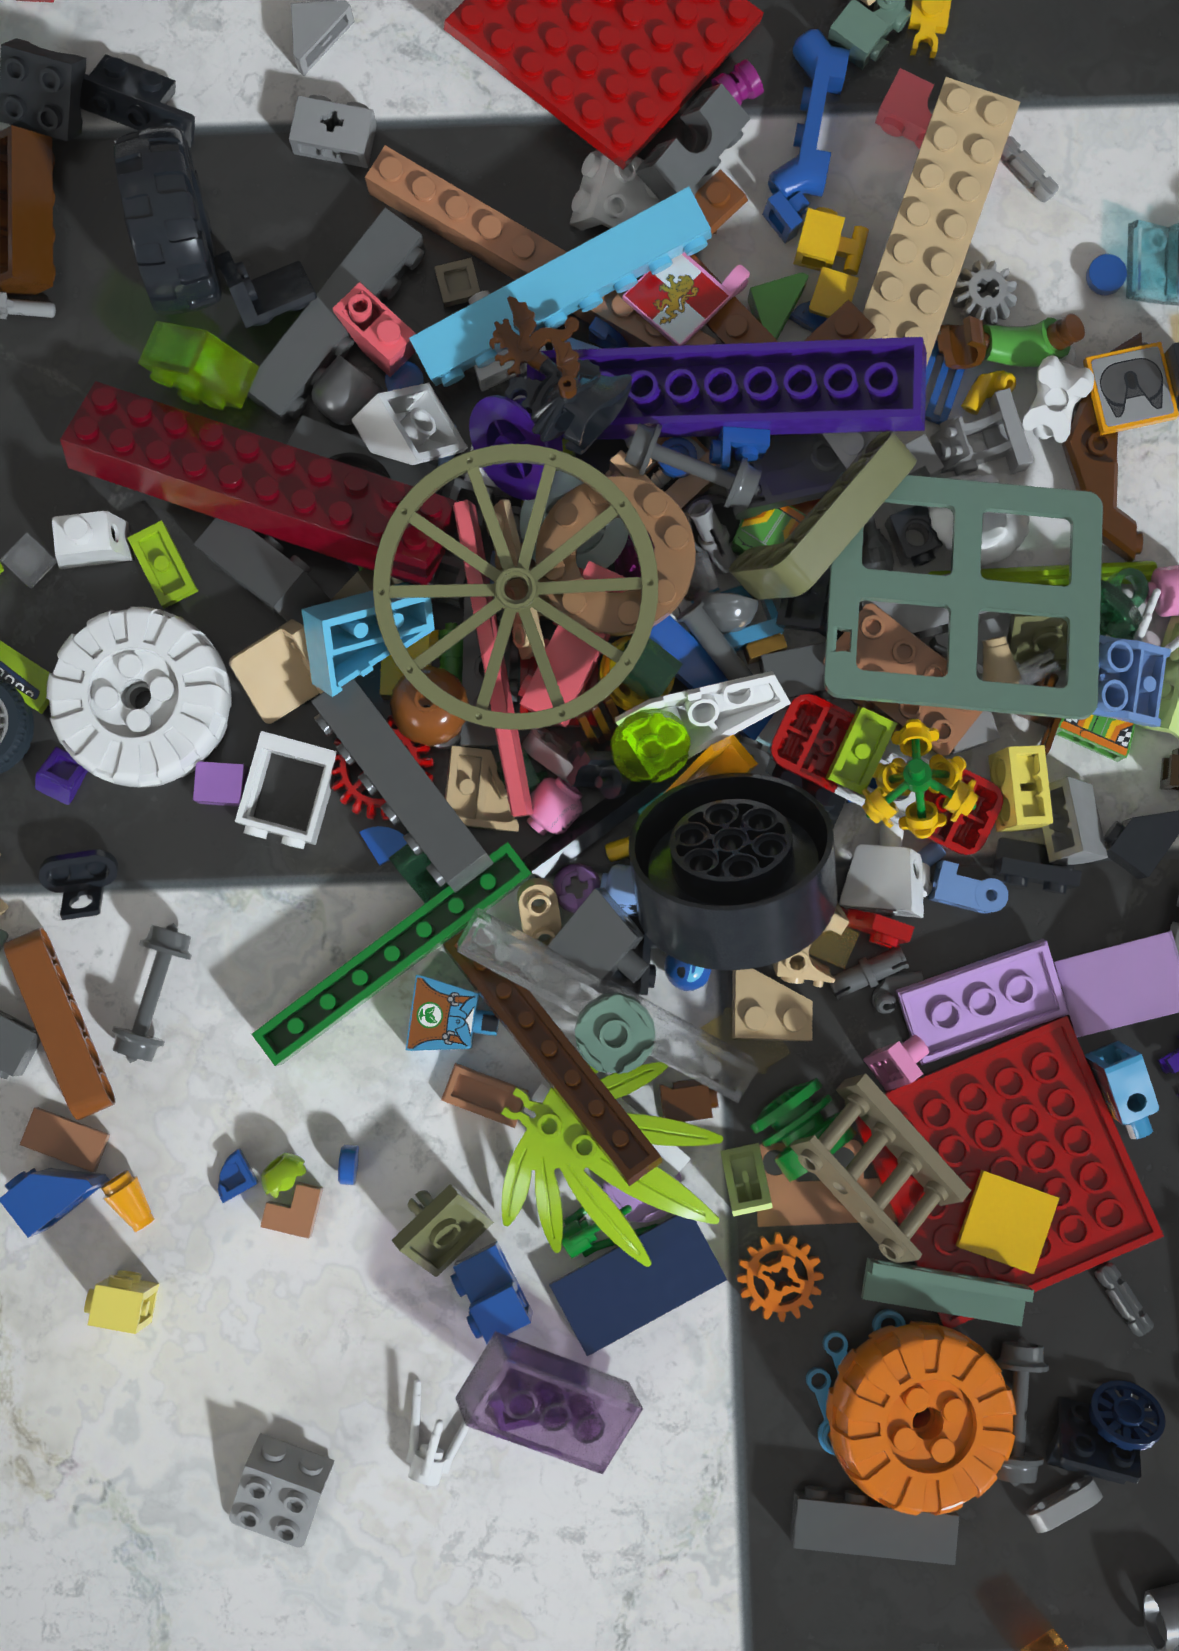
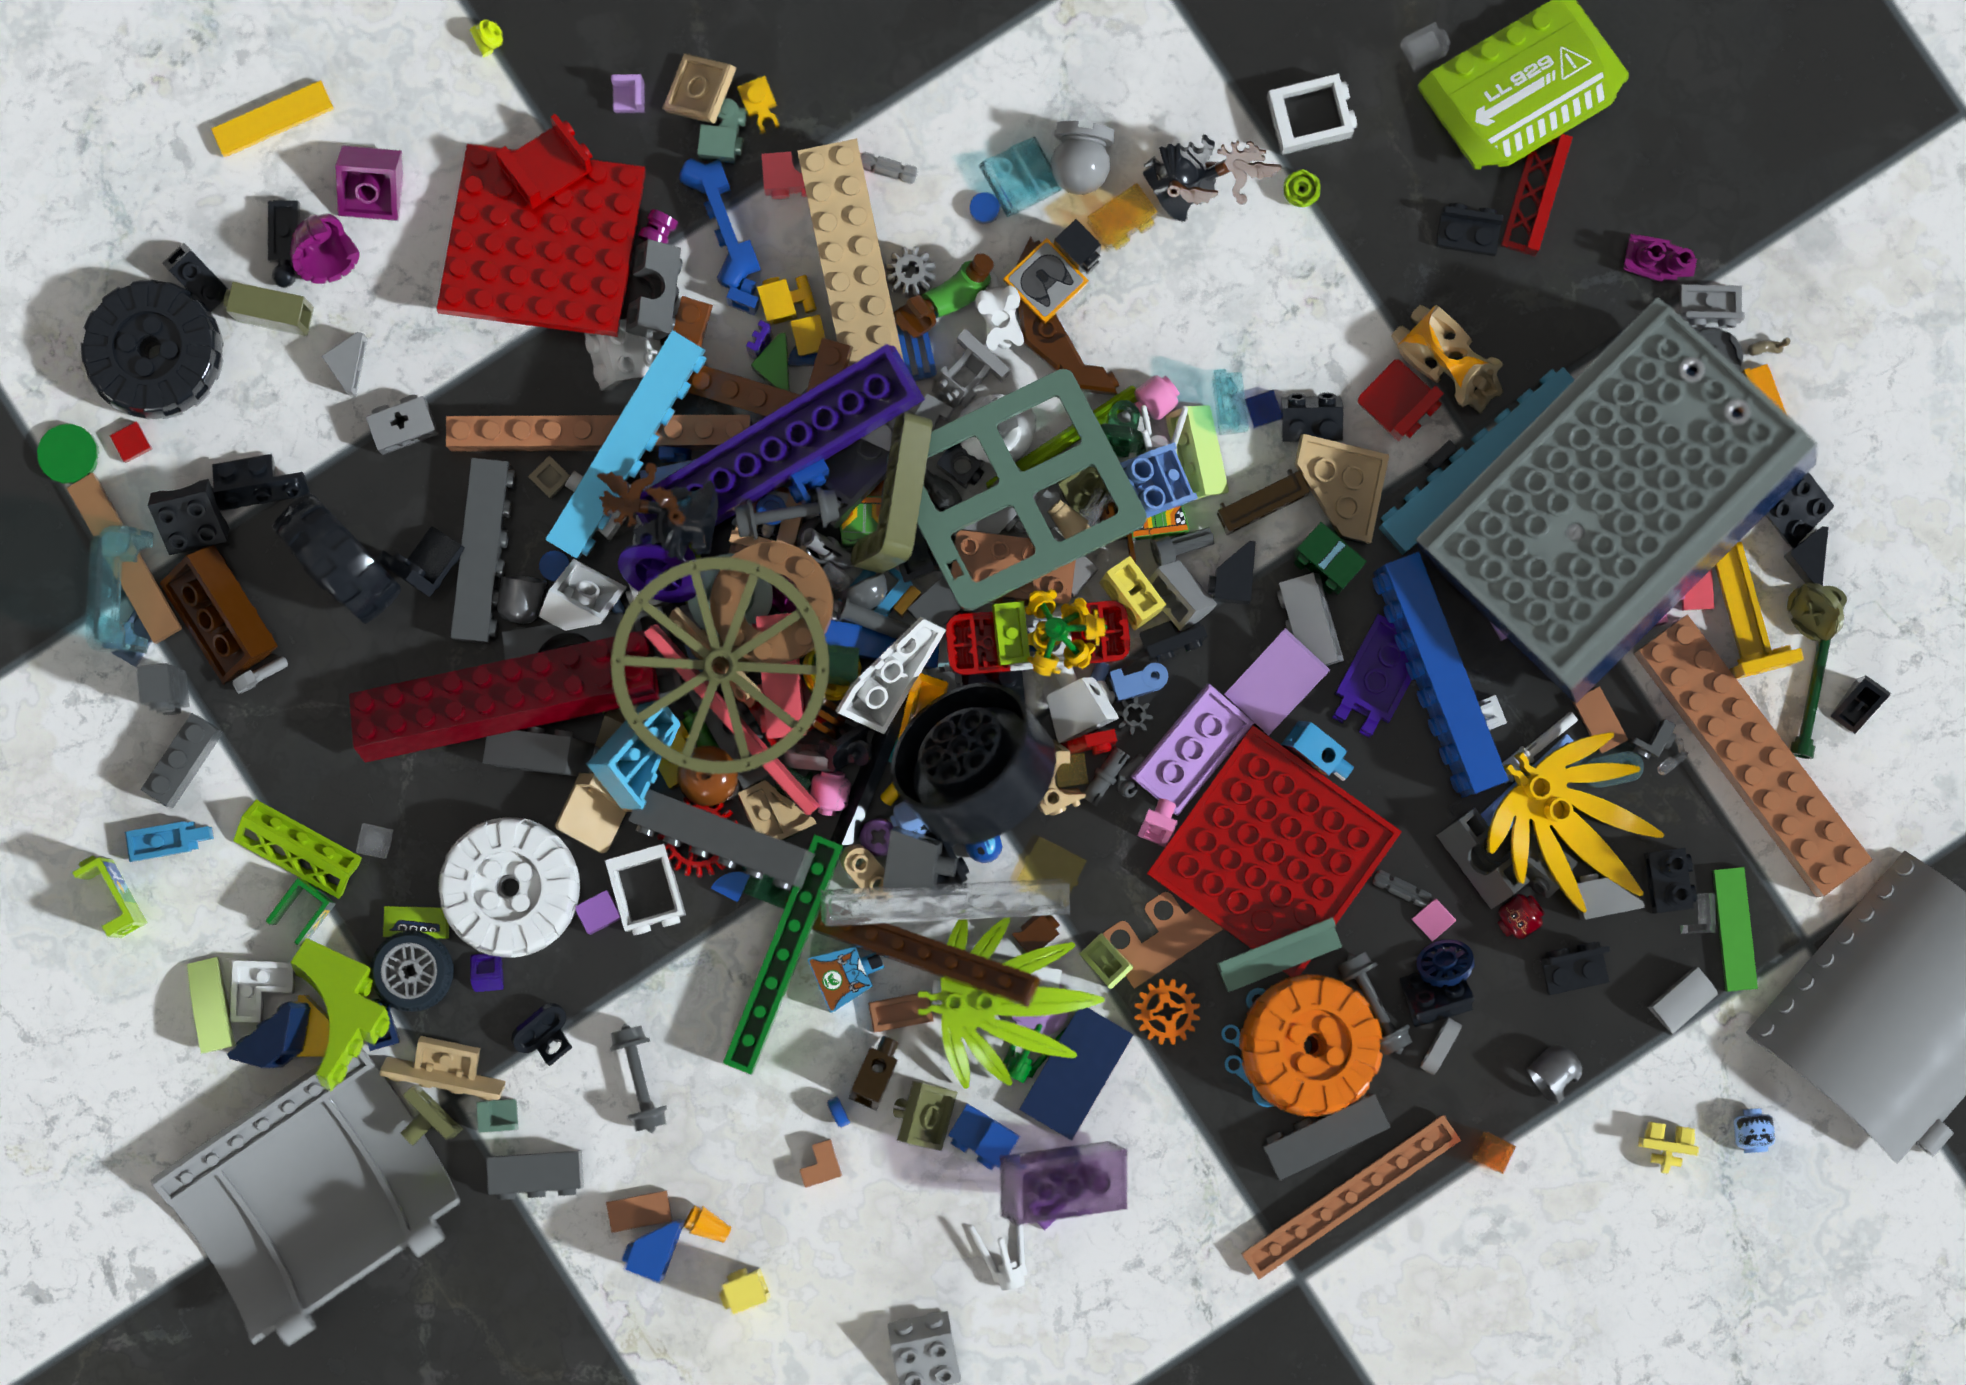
camera: 30 degrees left, 0 degrees up
dark orange beam [4,927,116,1120] -> none
white torso [52,511,133,569] -> none
lime plate [127,520,198,609] -> none
clear neon green brick [138,321,259,410] -> none
blue tile [218,1149,259,1203] -> none
lime plate [261,1153,306,1198] -> none
coral slope [332,282,416,377] -> none
sand green tile [574,993,655,1074] -> none
clear neon green tile [611,709,691,783] -> none
flag [622,252,750,346] -> none
tan wing [732,969,813,1042] -> none
green wheel [749,1078,857,1182] -> none
dark tan fence [790,1073,971,1263] -> none
yellow tile [956,1170,1059,1274] -> none
yellow arm [961,370,1016,415] -> none
none -> dark purple tile [746,320,774,359]
none -> dark brown torso [849,1036,899,1111]
none -> dark grey gear [1116,696,1153,735]
none -> dark grey piece [1150,527,1214,566]
none -> nougat plate [1241,1115,1461,1279]
none -> bright pink slope [1411,898,1457,942]

